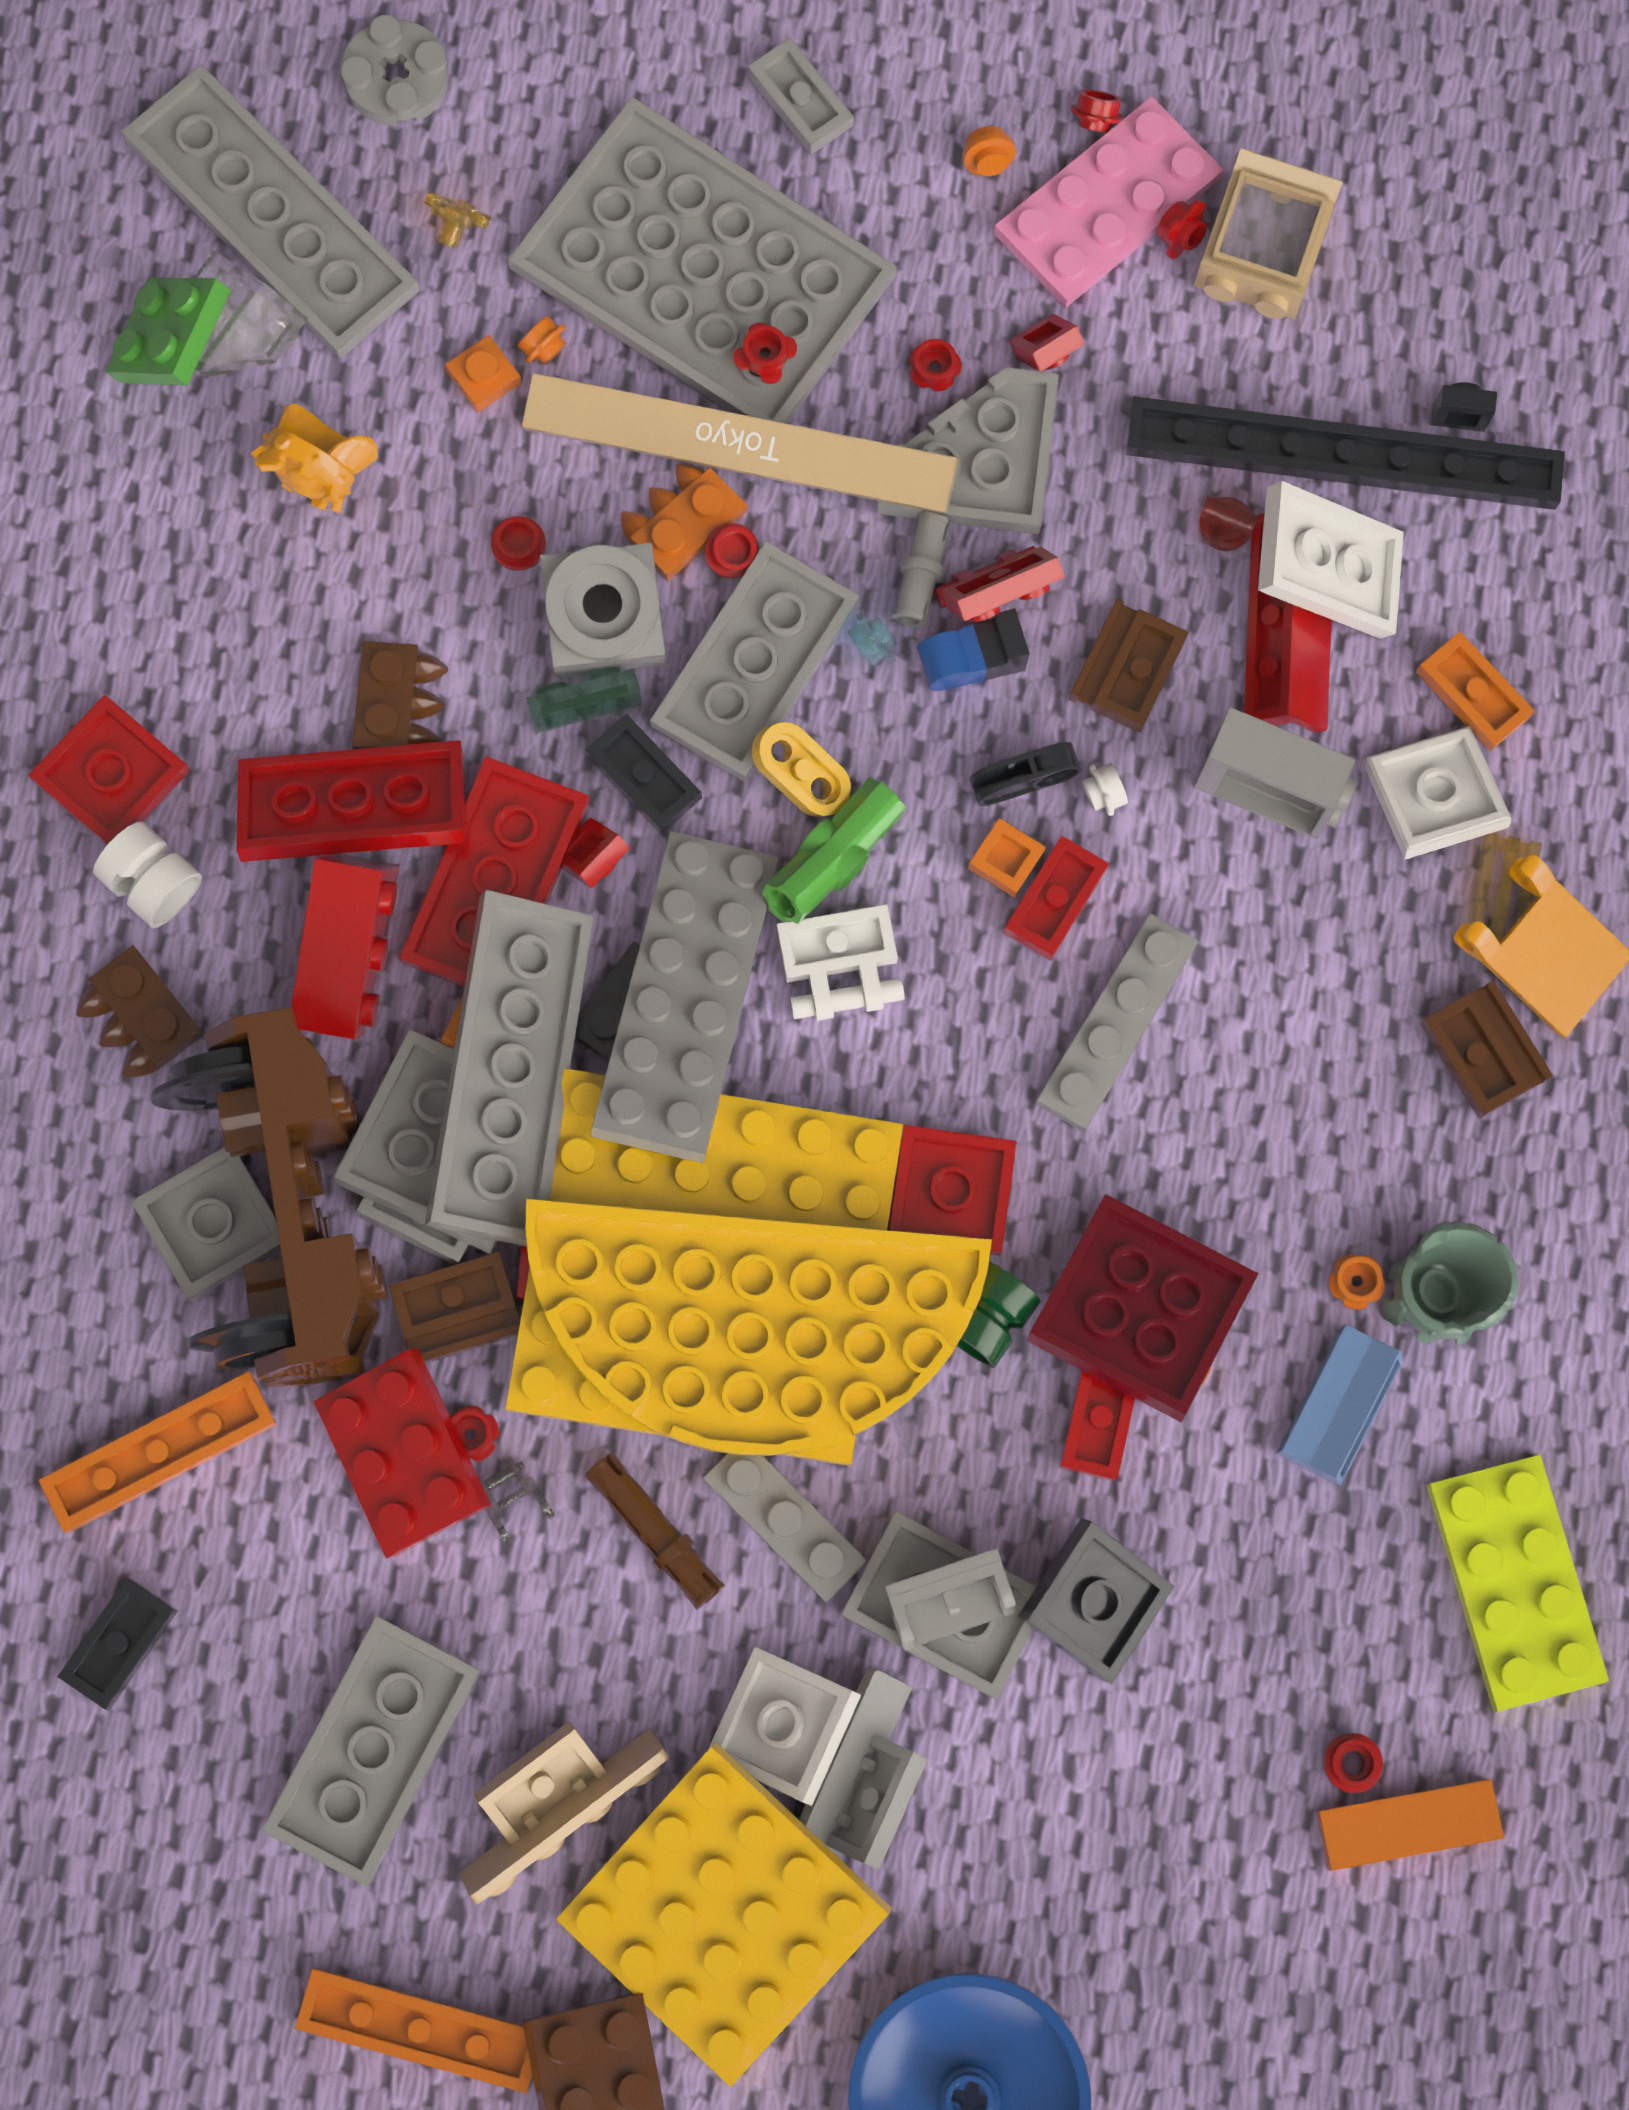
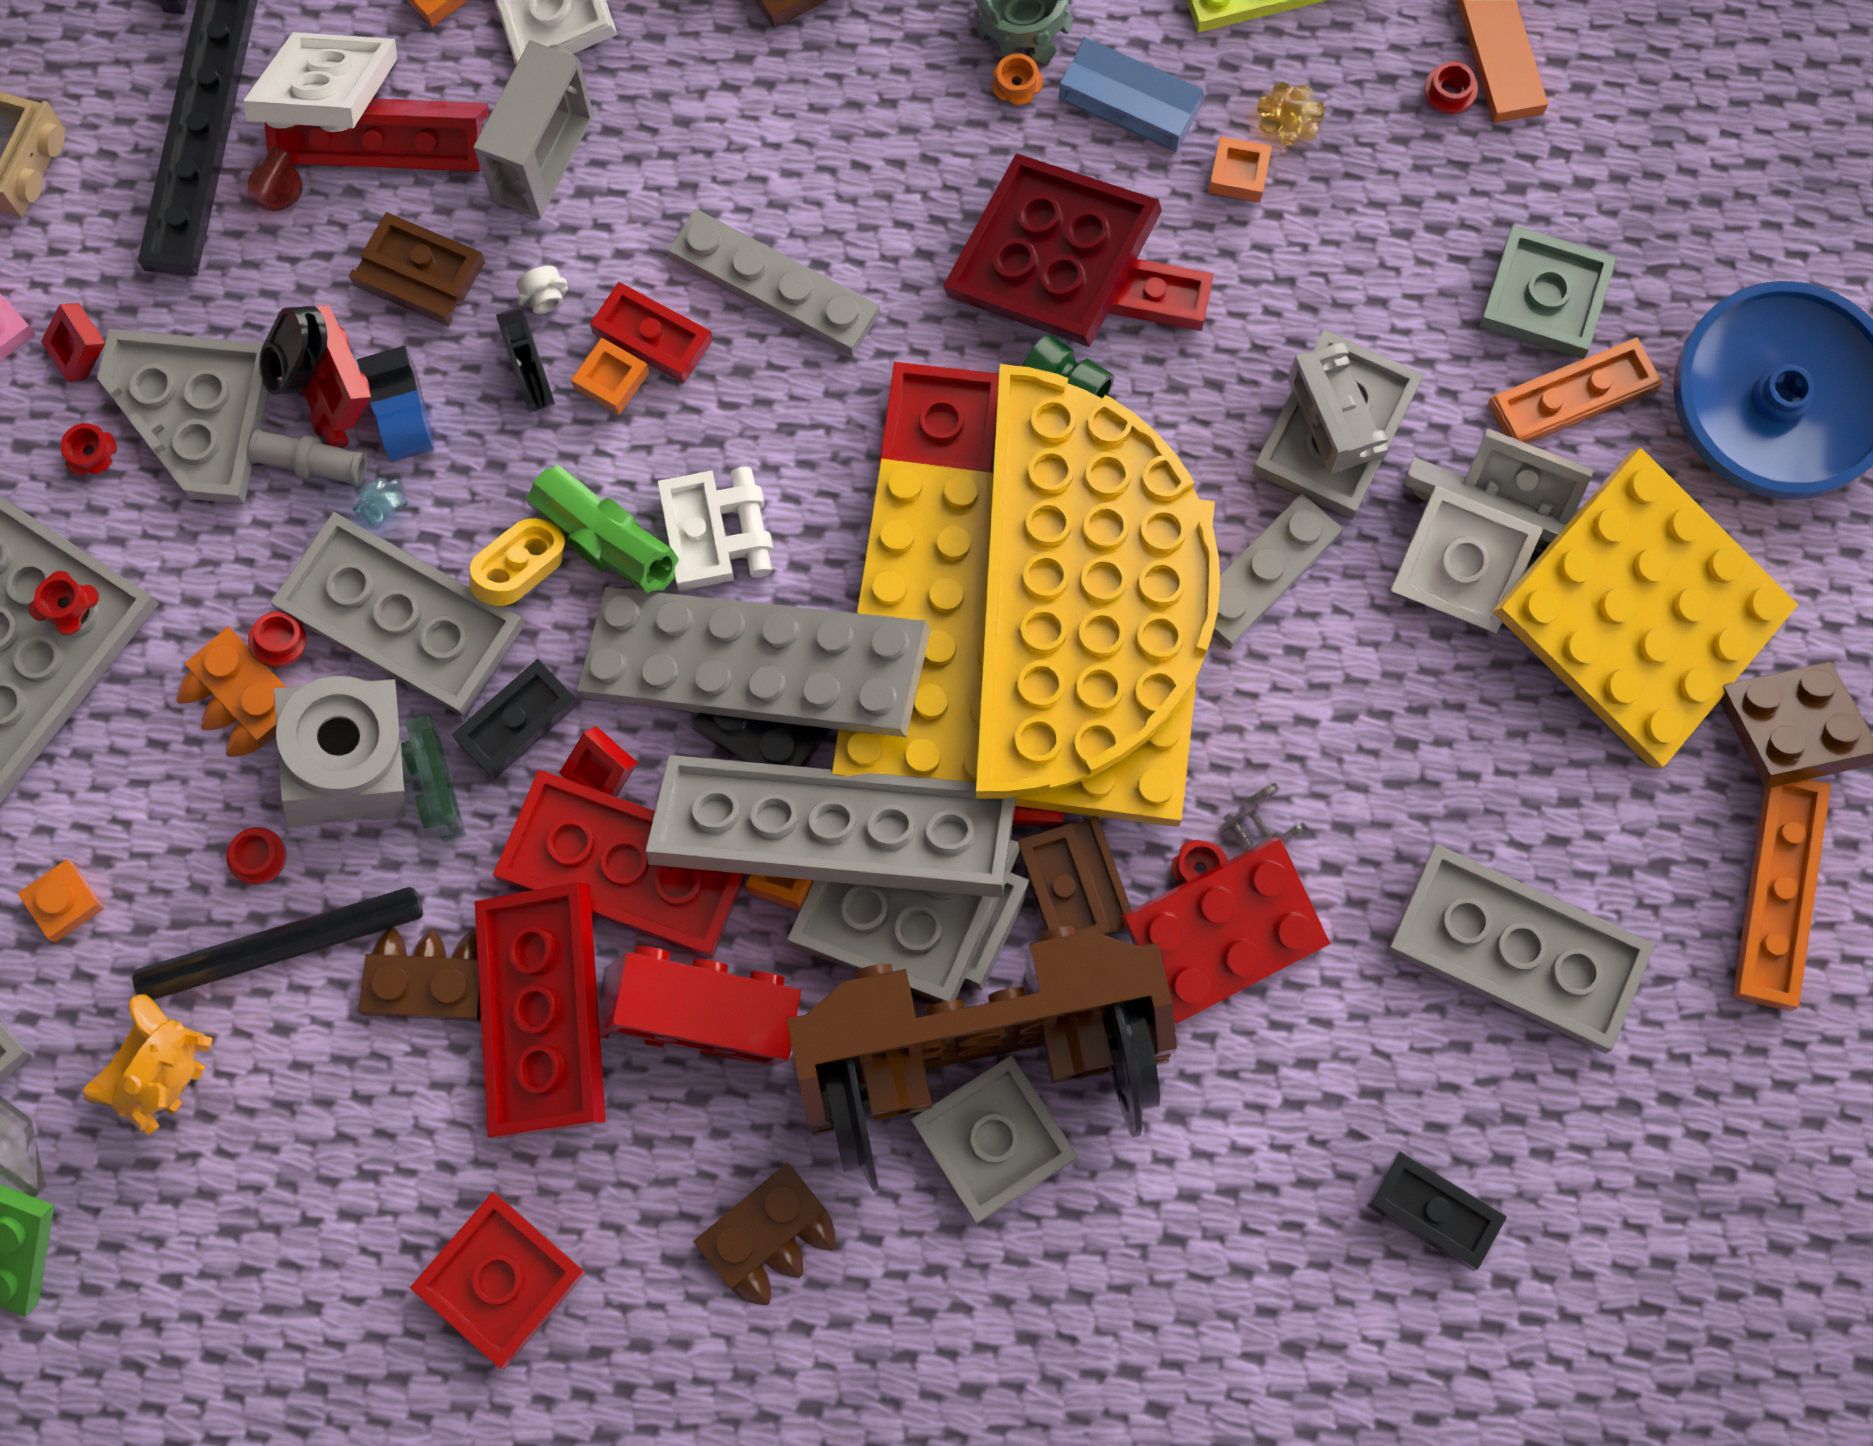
camera: 85 degrees left, 5 degrees down
orange plate [38,1371,278,1534] -> none
white wheel [93,822,202,928] -> none
tan bracket [459,1721,669,1904] -> none
orange plate [517,315,567,366] -> none
tan tile [522,373,959,515] -> none
reddish brown pin [585,1452,725,1610] -> none
plate [1018,1518,1175,1684] -> none
none -> black axle [132,887,423,1000]
none -> black piece [259,305,328,395]
none -> orange plate [1208,136,1272,203]
none -> clear yellow plant [1257,82,1325,145]
none -> sand green plate [1479,225,1617,359]
none -> orange tile [1488,338,1663,443]

